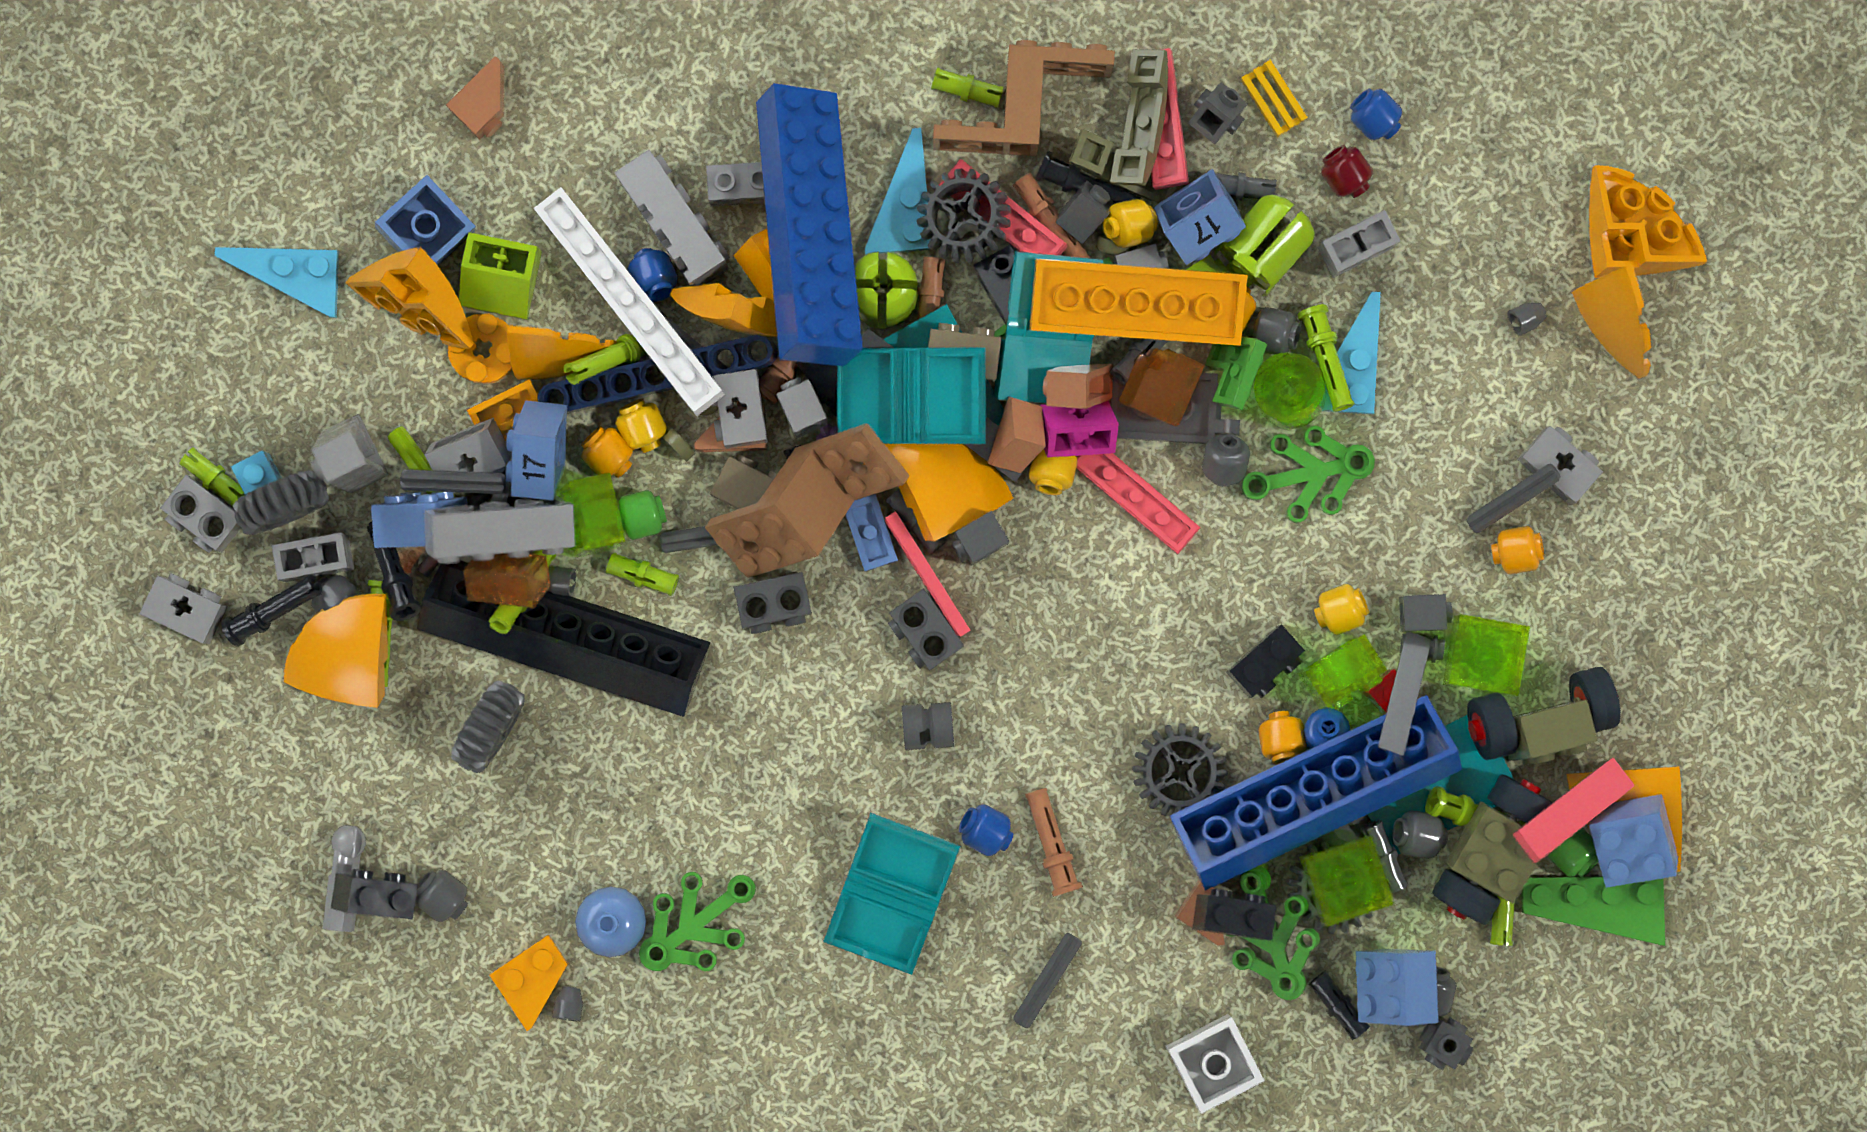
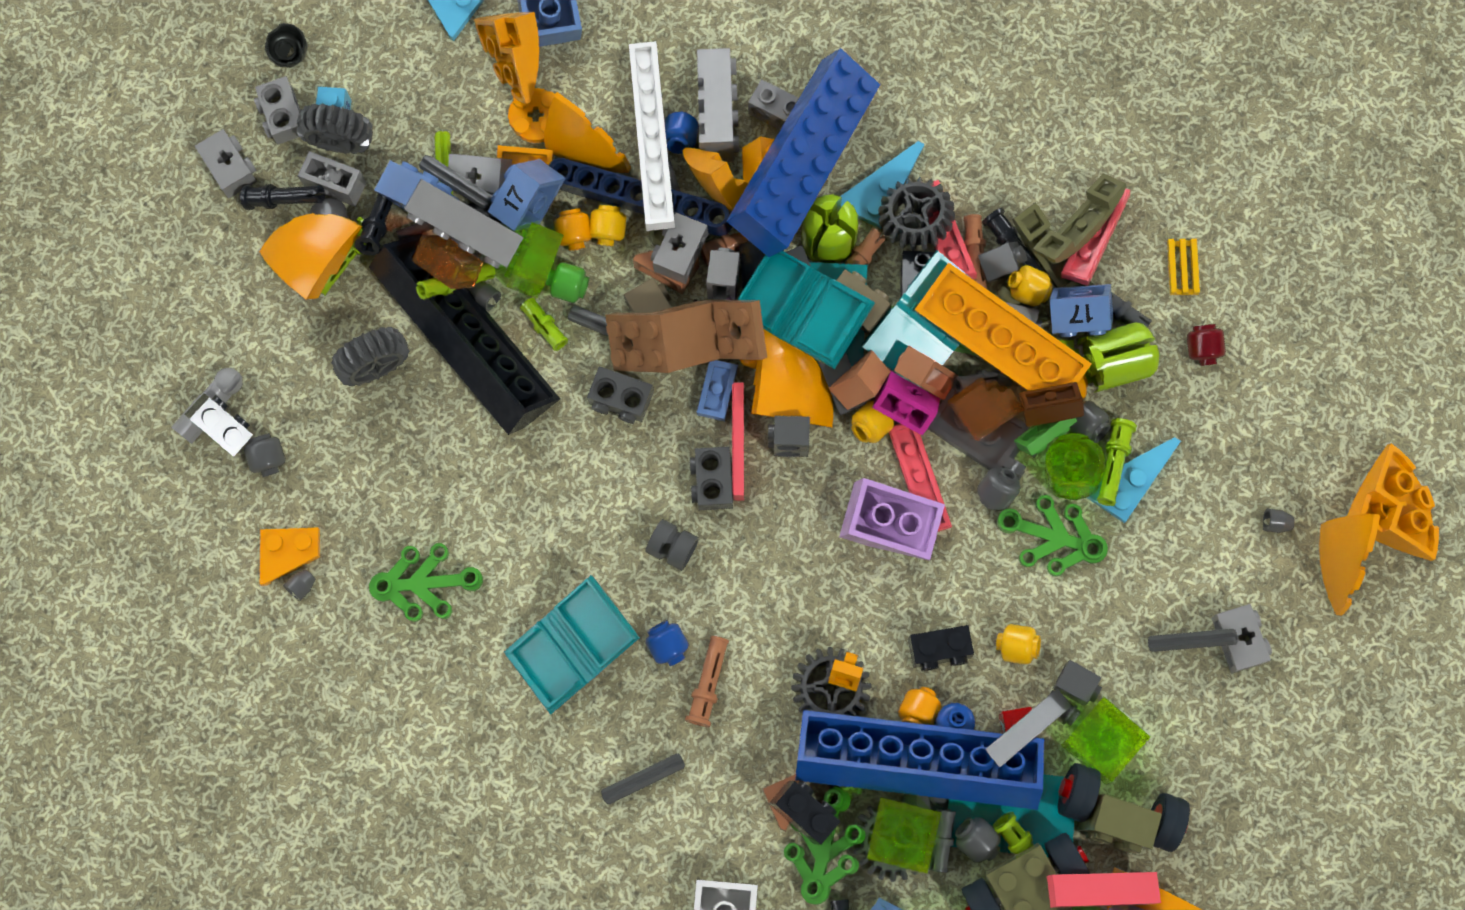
camera: 40 degrees right, 10 degrees down
lime pin [179,447,245,507] -> none
light grey wedge [311,414,389,493] -> none
lime slope [459,232,542,320] -> none
lime pin [564,333,647,385] -> none
medium blue cylinder [575,887,646,957] -> none
olive tile [662,429,696,462] -> none
dark grey pin [886,489,948,554] -> none
lime pin [931,67,1004,108] -> none
medium nougat bracket [933,40,1115,156] -> none
dark grey brick [1188,82,1248,144] -> none
clear neon green brick [1297,634,1387,710] -> none
light grey brick [1317,210,1401,278] -> none
blue head [1350,88,1402,141] -> none
light orange head [1491,526,1545,575] -> none
none -> pearl dark grey hair [265,23,308,68]
none -> light orange tile [828,652,864,691]
none -> lavender slope [839,478,945,560]
none -> reddish brown slope [1019,382,1084,427]

